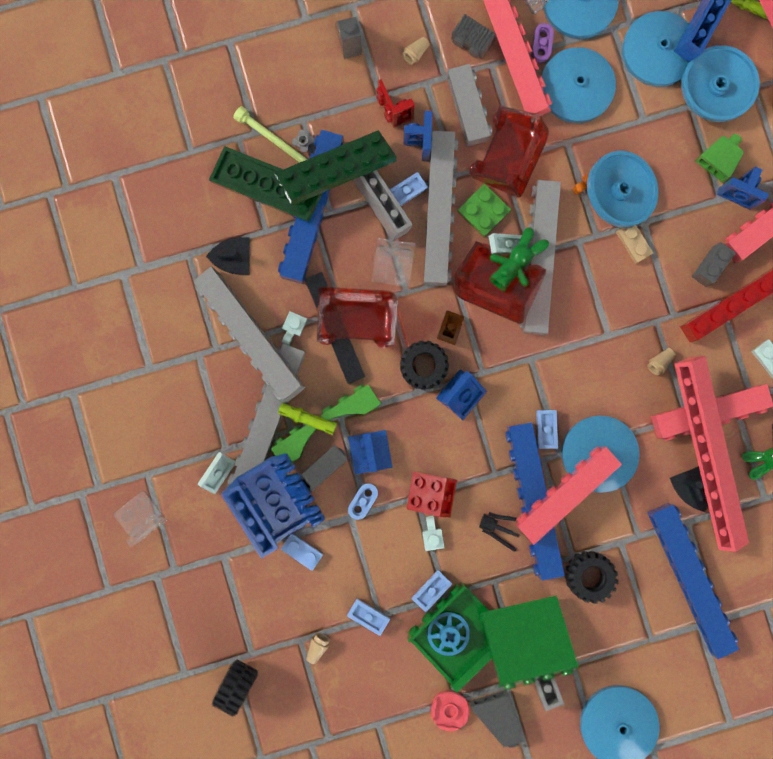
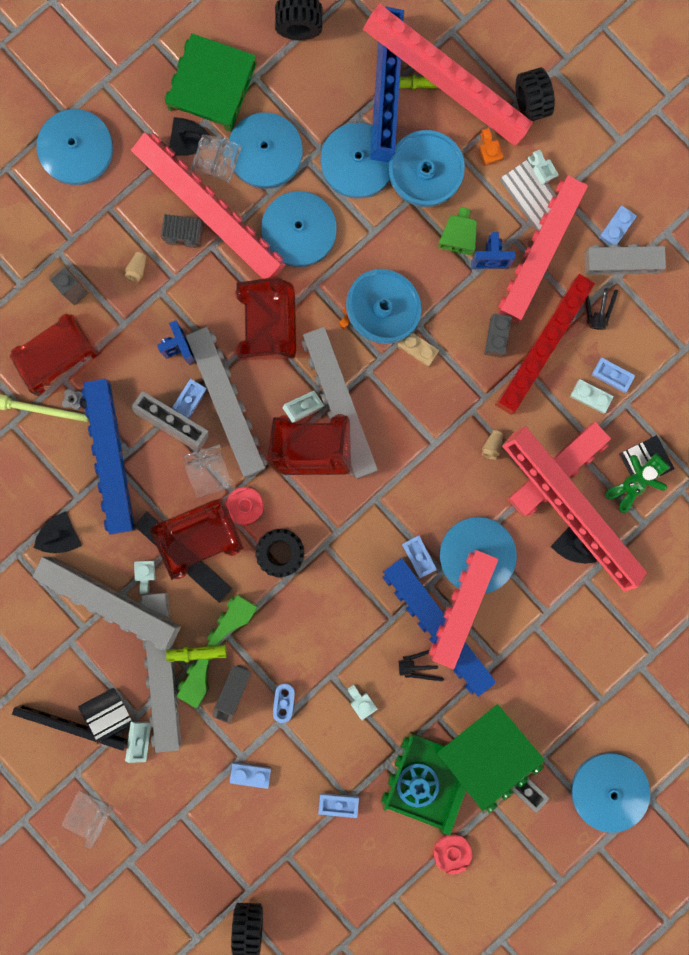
camera: 30 degrees left, 0 degrees up
dark green plate [209,146,323,223] -> none
blue slope [221,454,325,559] -> none
dark green plate [275,130,397,205] -> none
tan cone [306,633,330,664] -> none
blue bracket [348,430,393,474] -> none
red bracket [376,79,415,128] -> none
red bracket [407,472,457,517] -> none
light blue plate [411,570,452,612] -> none
blue bracket [436,369,487,420] -> none
reddish brown slope [437,310,465,345] -> none
light grey brick [447,64,492,147] -> none
bright green plate [457,184,511,237] -> none
dark grey slope [470,690,523,748] -> none
green animal [489,227,549,292] -> none
medium lavender plate [532,23,554,63] -> none
black tyre [565,551,619,604] -> none
blue brick [647,503,739,659] -> none
none -> clear red windscreen [10,314,101,396]
none -> black tile [12,705,128,751]
none -> slope [78,687,132,744]
none -> coral tile [226,487,264,525]

